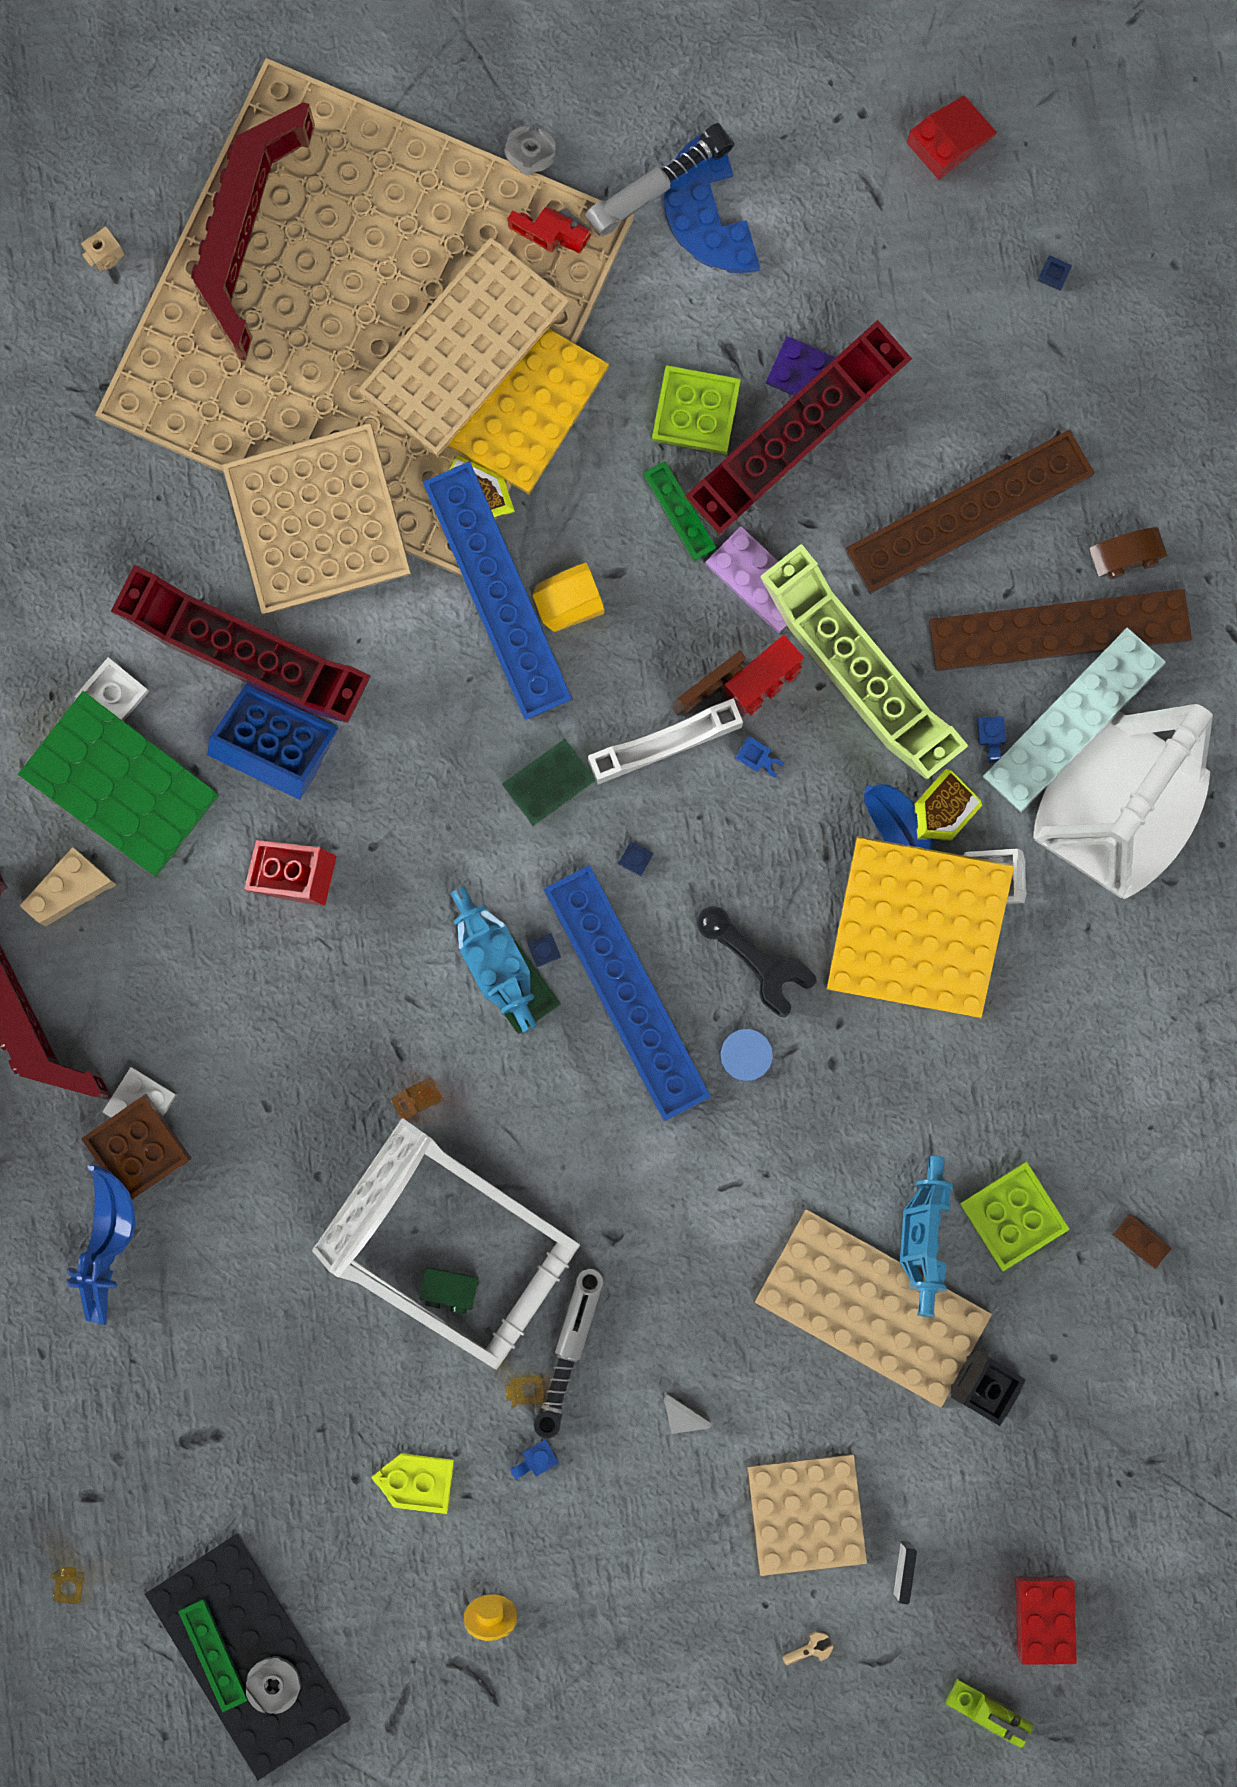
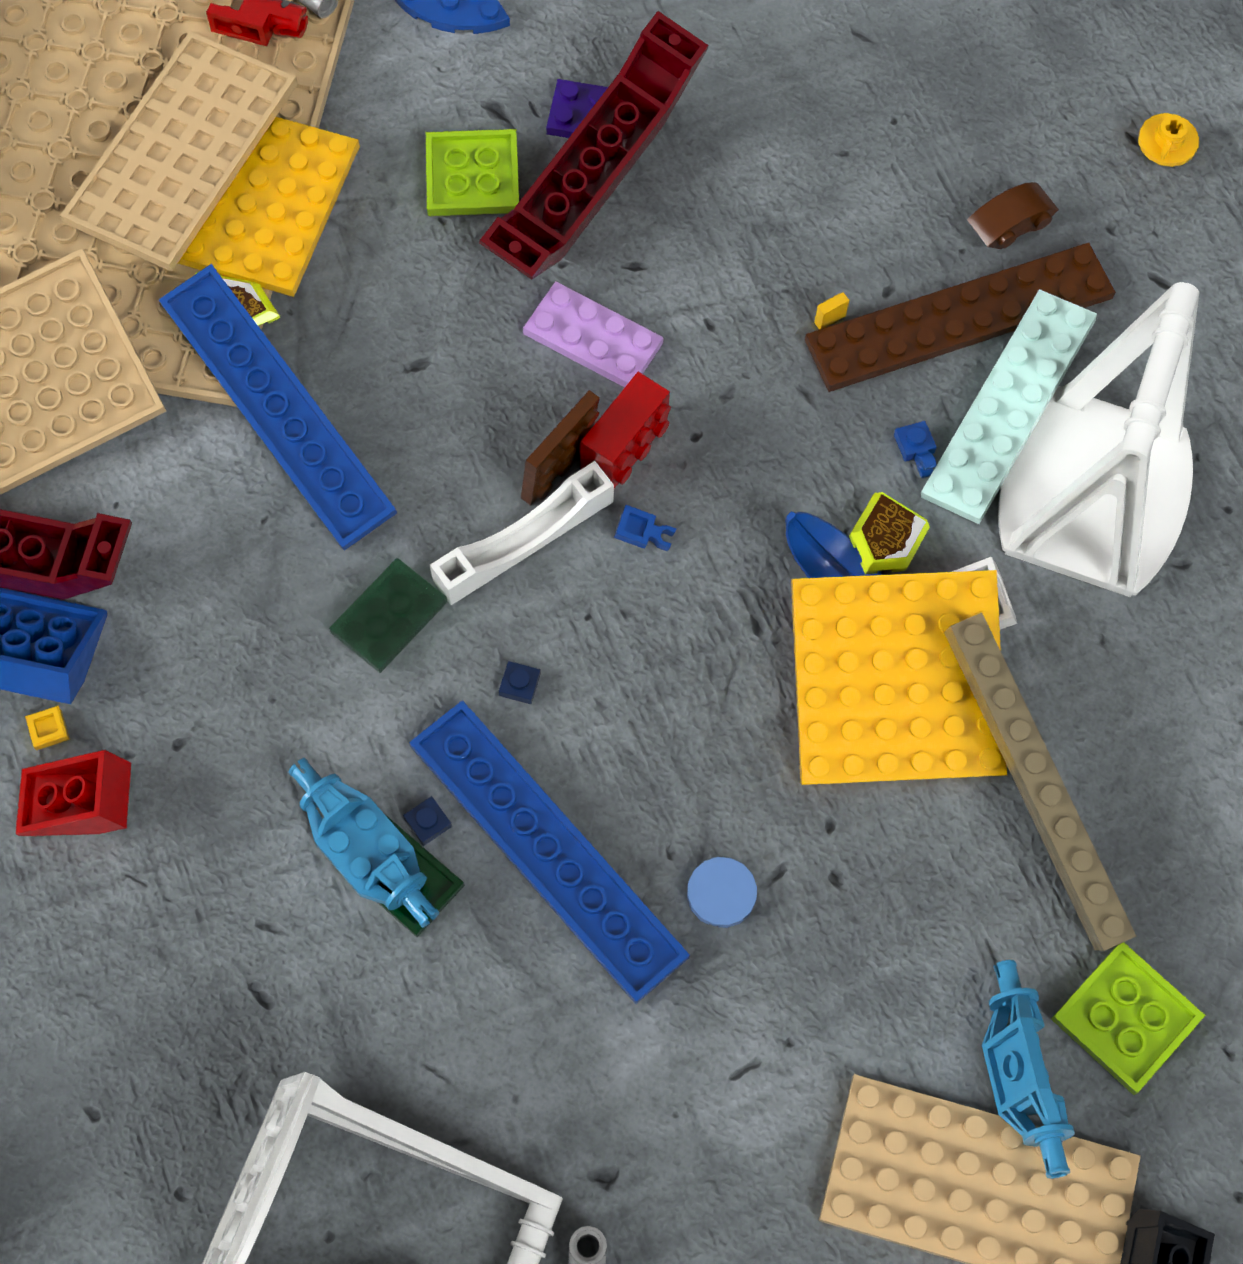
camera: 15 degrees left, 15 degrees down
clear orange bracket [391,1078,443,1120] -> none
yellow slope [532,562,604,632] -> none
green plate [643,461,716,562] -> none
black piece [697,906,817,1018] -> none
yellowish green slope [760,544,968,779] -> none
reddish brown plate [845,429,1094,594] -> none
none -> yellow tile [25,705,70,751]
none -> yellow tile [814,292,850,330]
none -> dark tan brick [944,612,1136,951]

